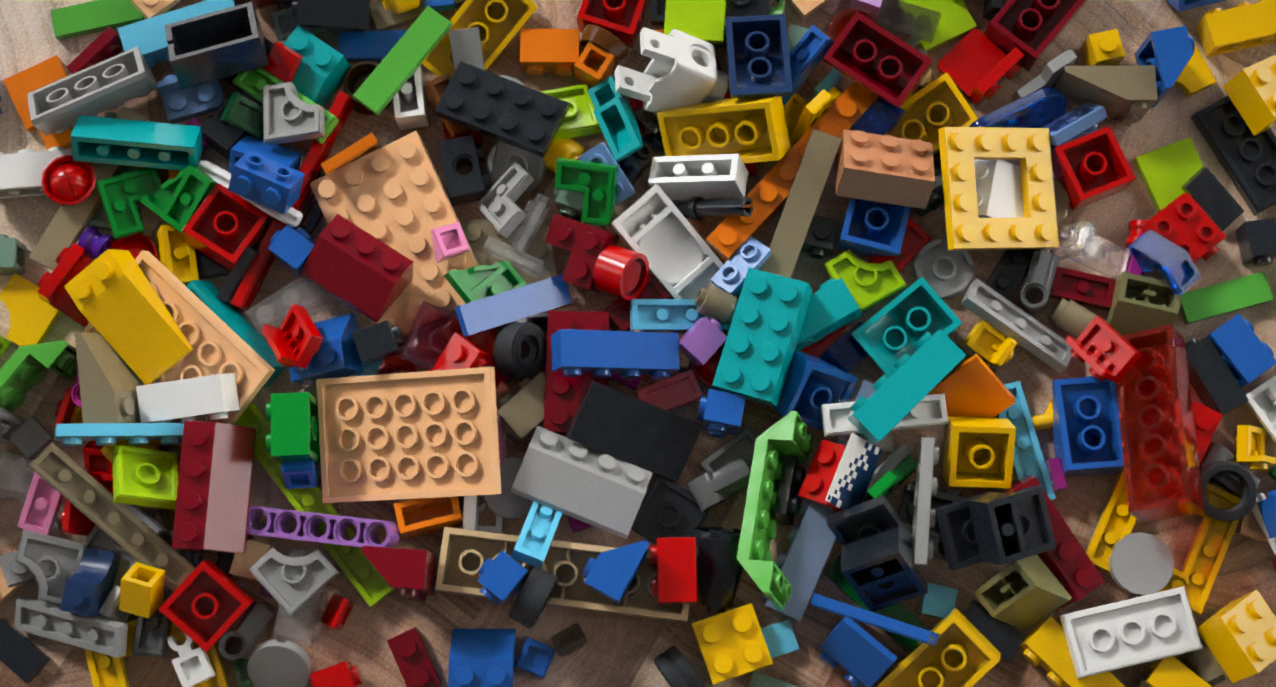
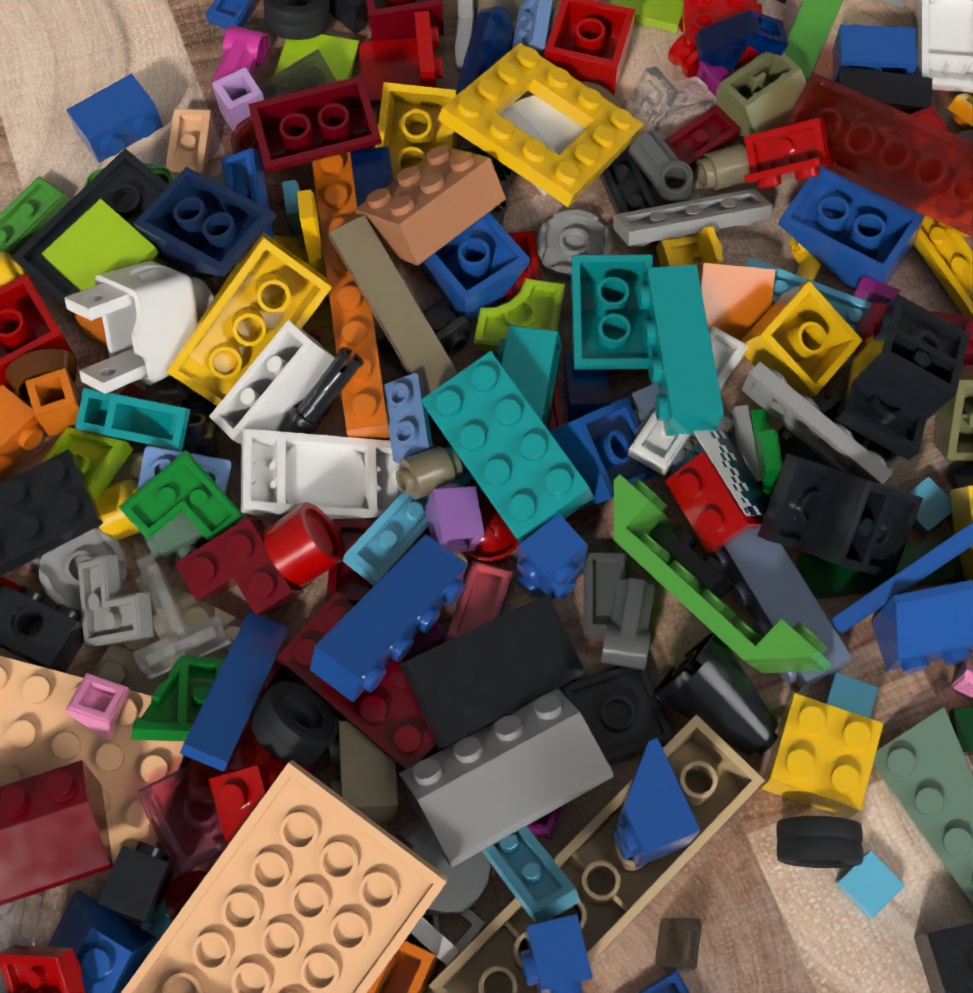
camera: 50 degrees left, 10 degrees down
black tyre [508,566,558,629] -> none
red brick [650,537,697,605] -> none

